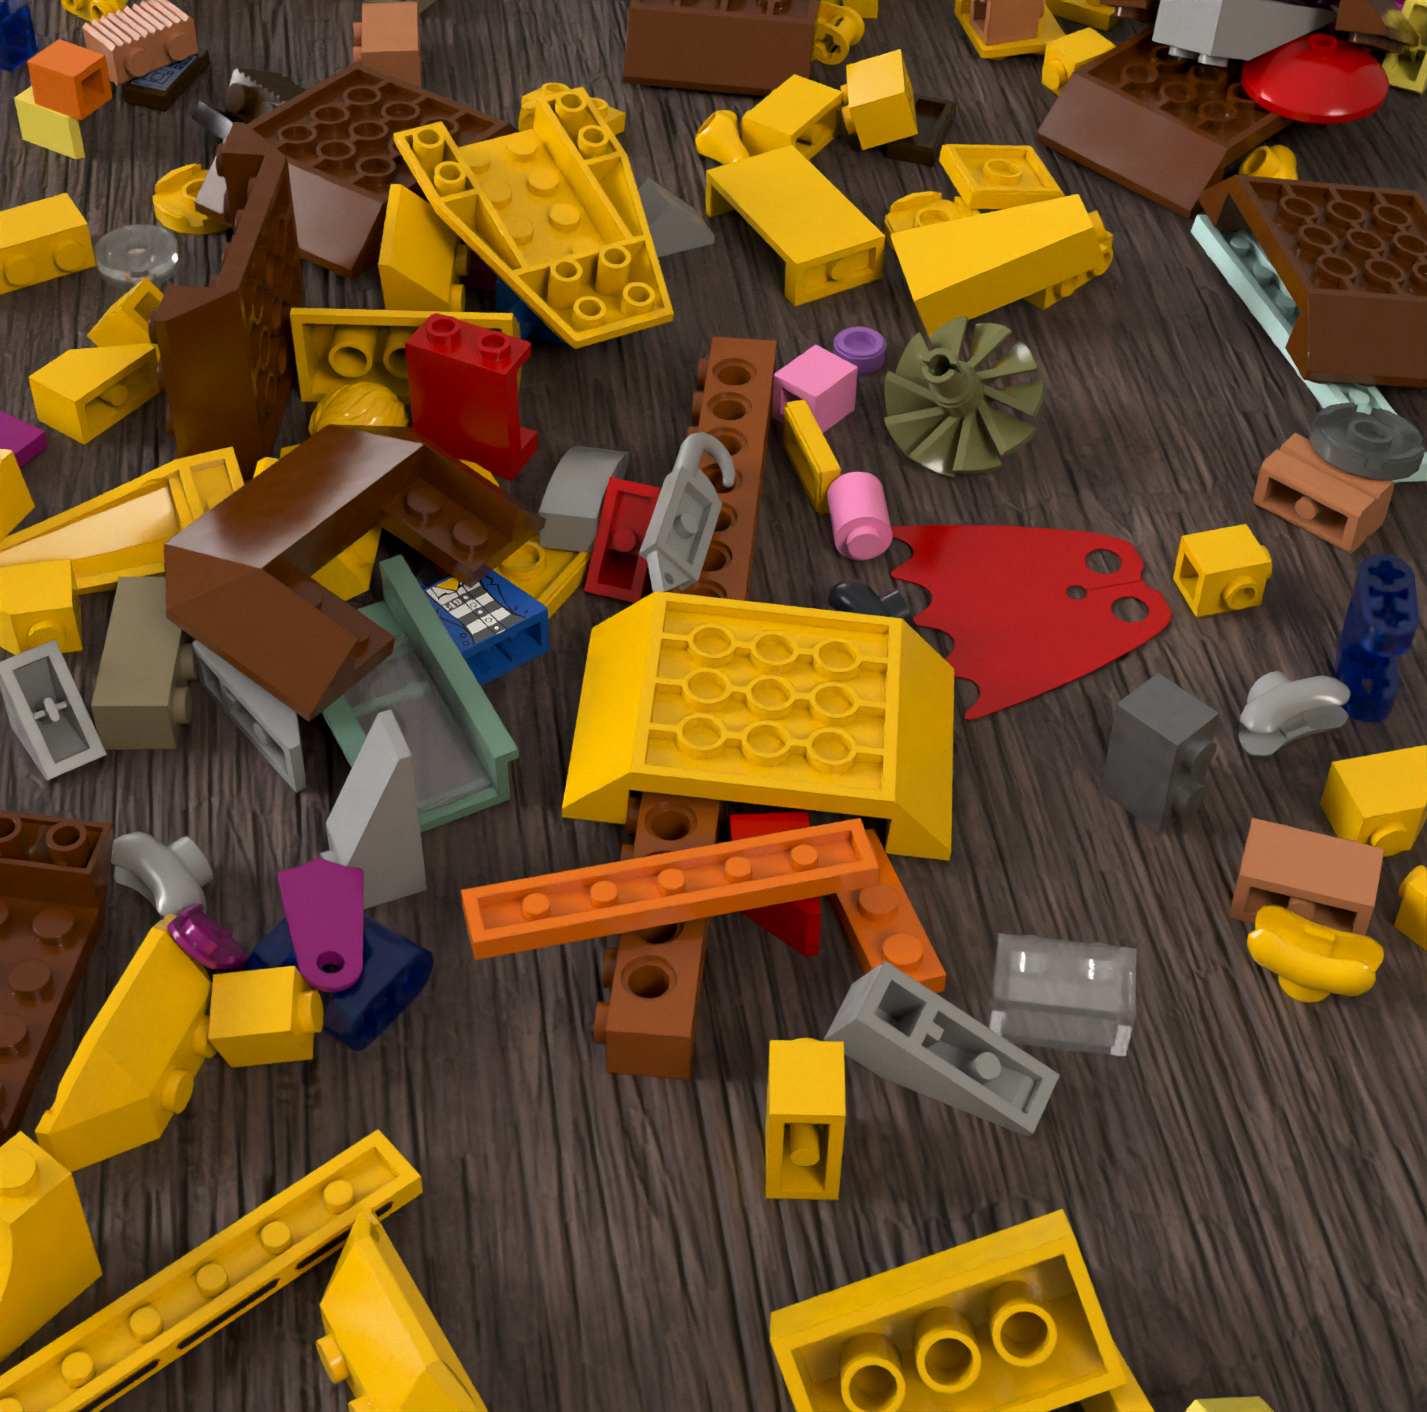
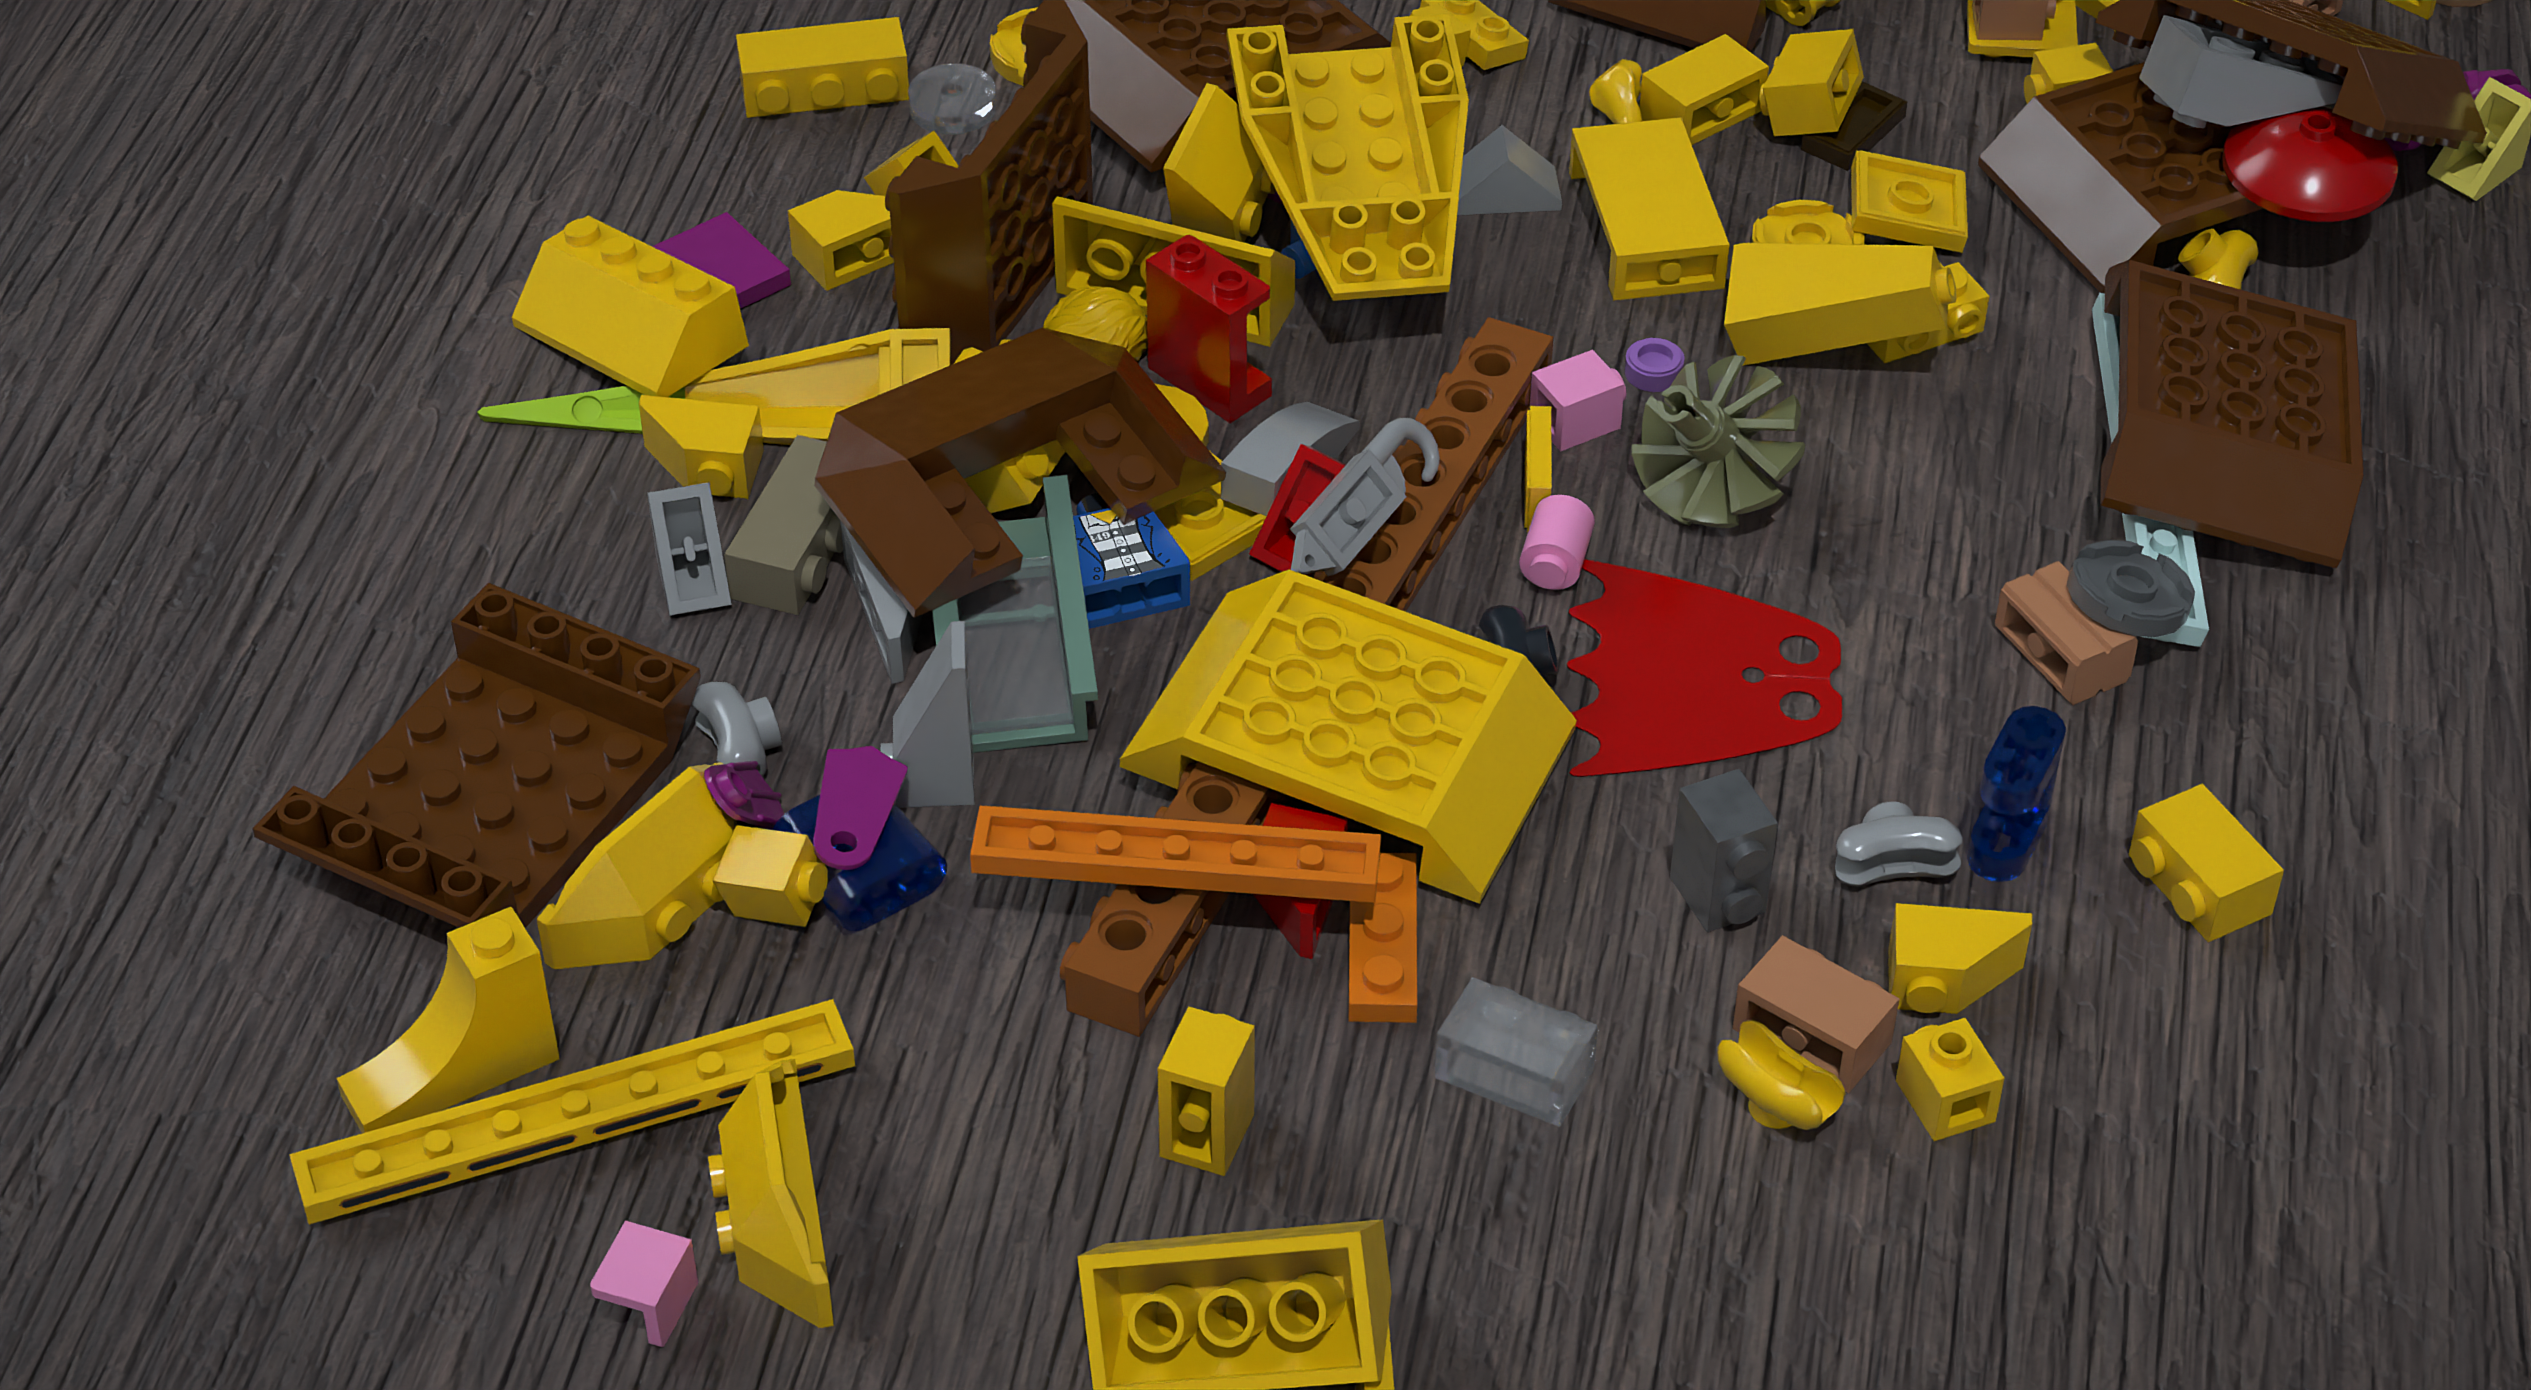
camera: 20 degrees right, 0 degrees up
light grey slope [824,961,1060,1137] -> none
yellow brick [1173,524,1272,617] -> none

